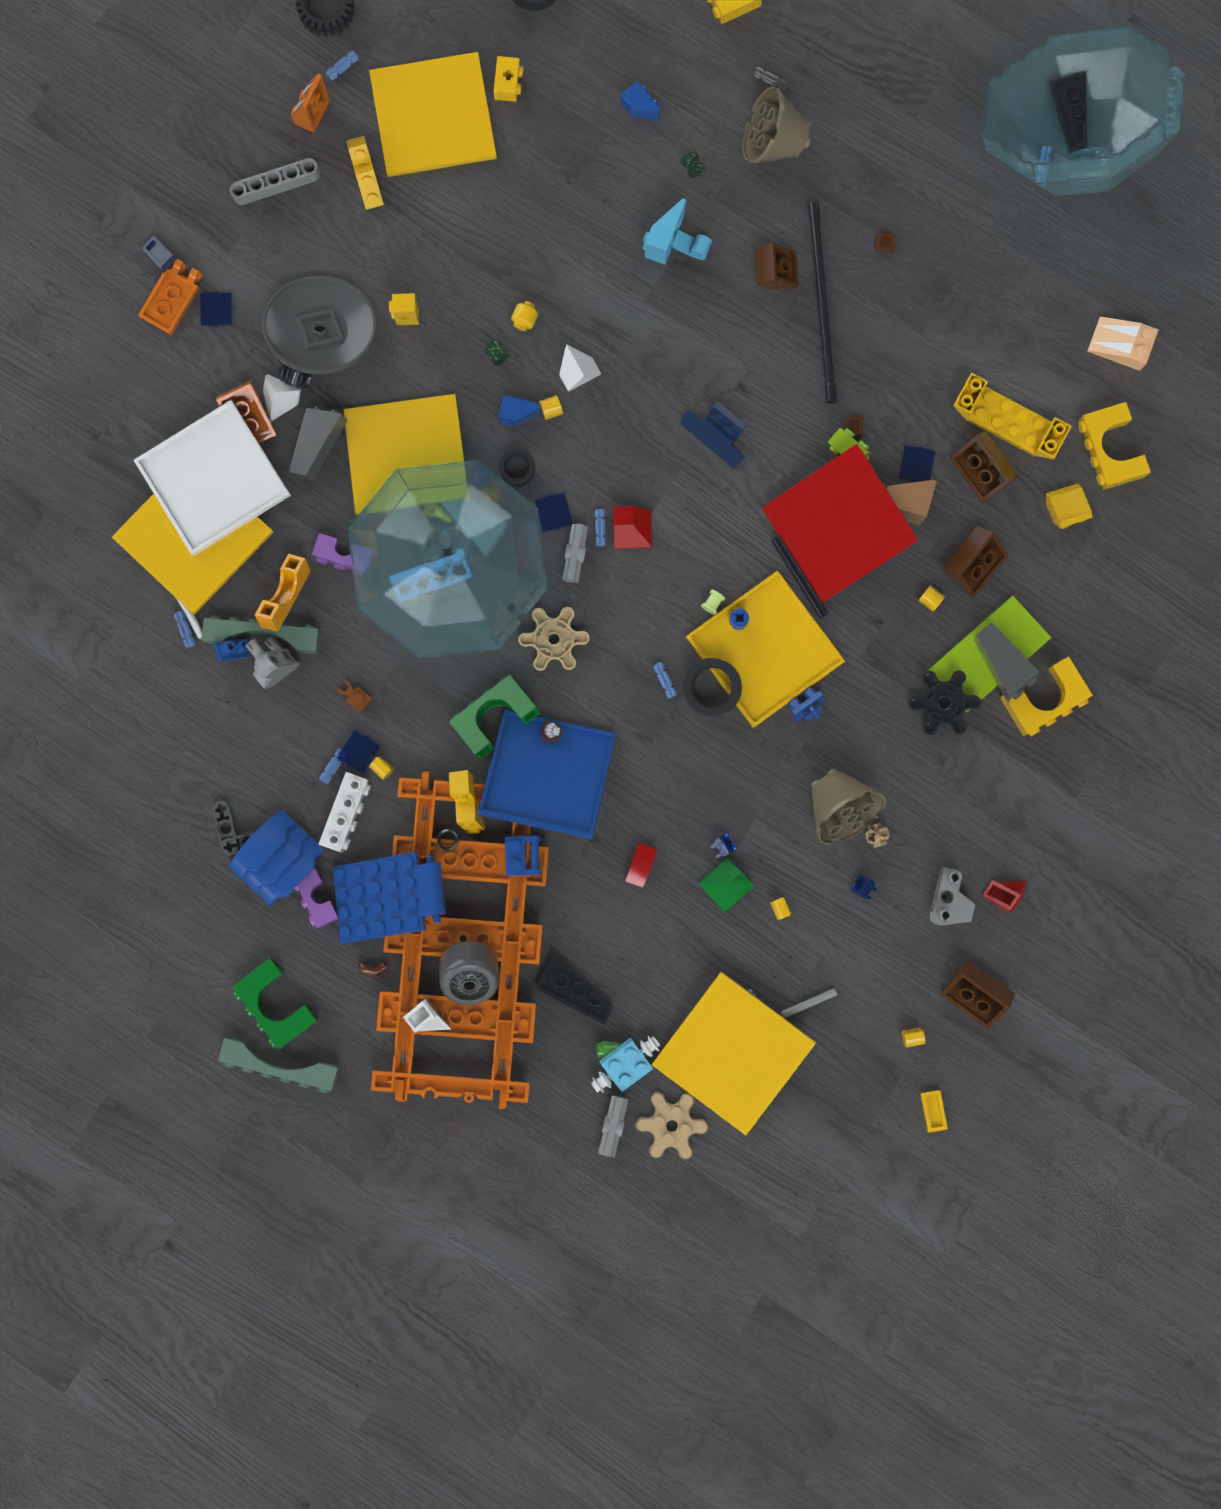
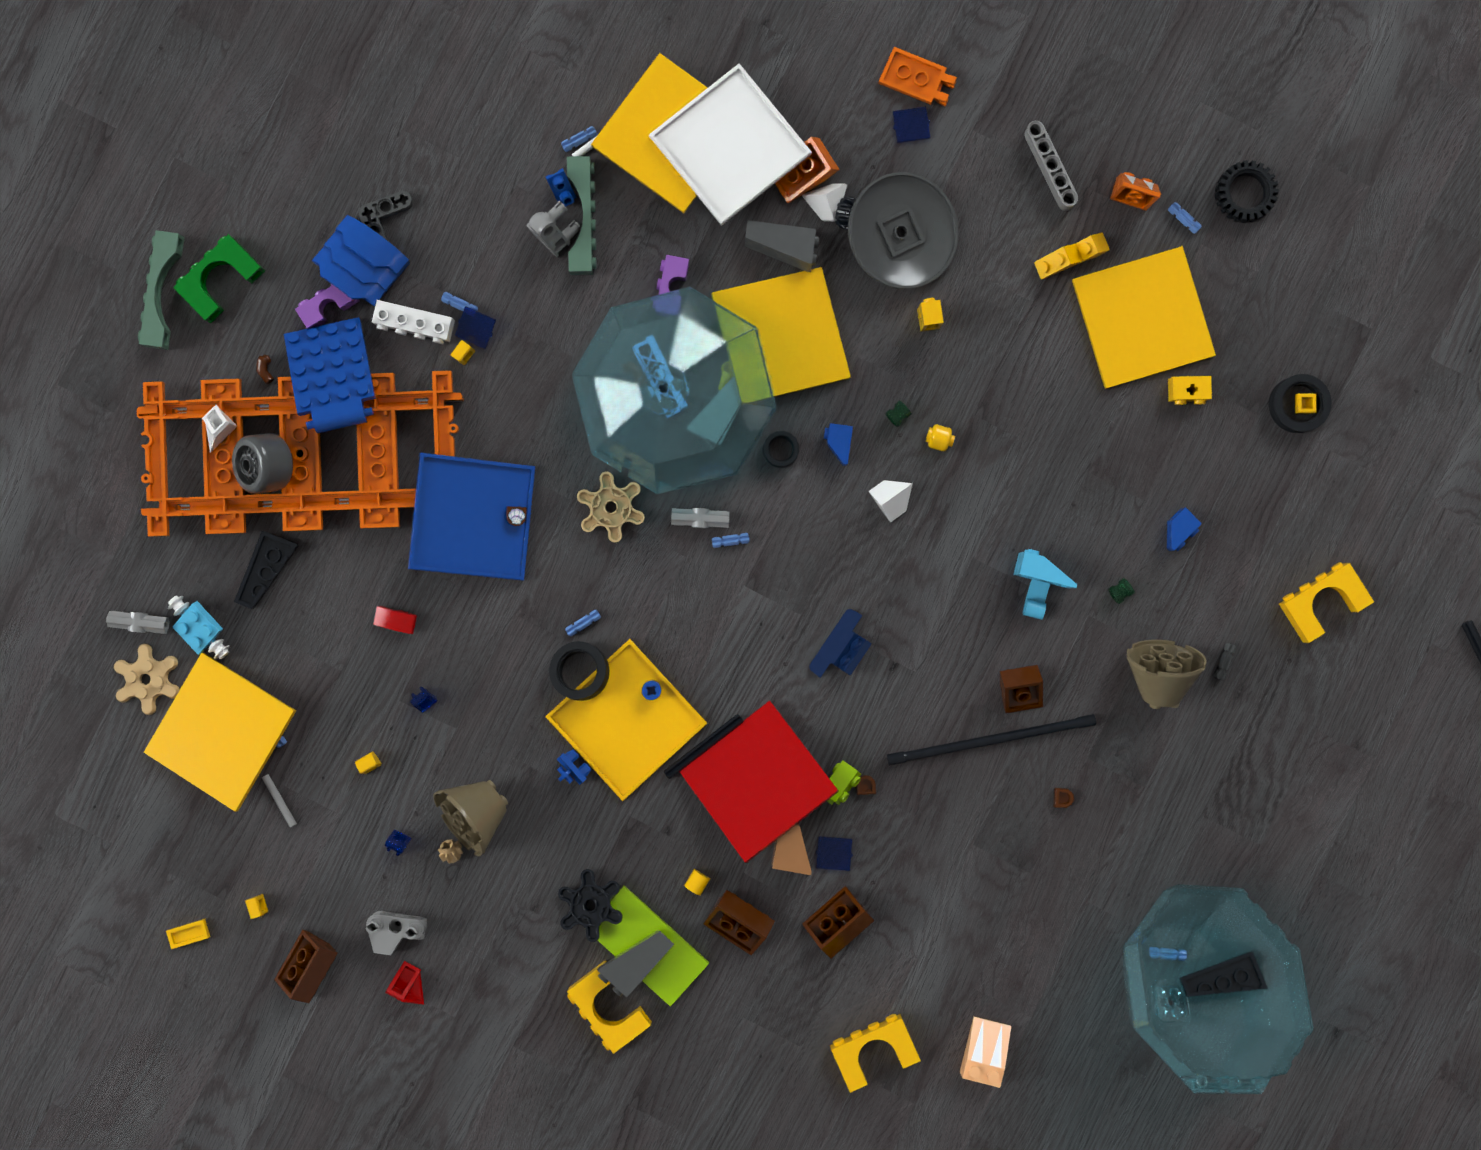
camera: 85 degrees right, 5 degrees up
dark blue tile [142,236,177,272] -> none
light orange arch [255,554,311,632] -> none
dark orange plate [337,680,373,714] -> none
black piece [437,829,459,851] -> none
green arch [449,674,540,761] -> none
yellow arch [449,770,486,835] -> none
blue plate [505,836,541,876] -> none
clear blue piece [534,493,572,532] -> none
yellow brick [539,395,563,420] -> none
bright green cone [596,1040,621,1059] -> none
red slope [613,506,652,549] -> none
green slope [698,858,754,912] -> none
yellowish green bush [701,590,725,615] -> none
yellow slope [953,373,1072,459] -> none
yellow slope [1046,483,1093,529] -> none

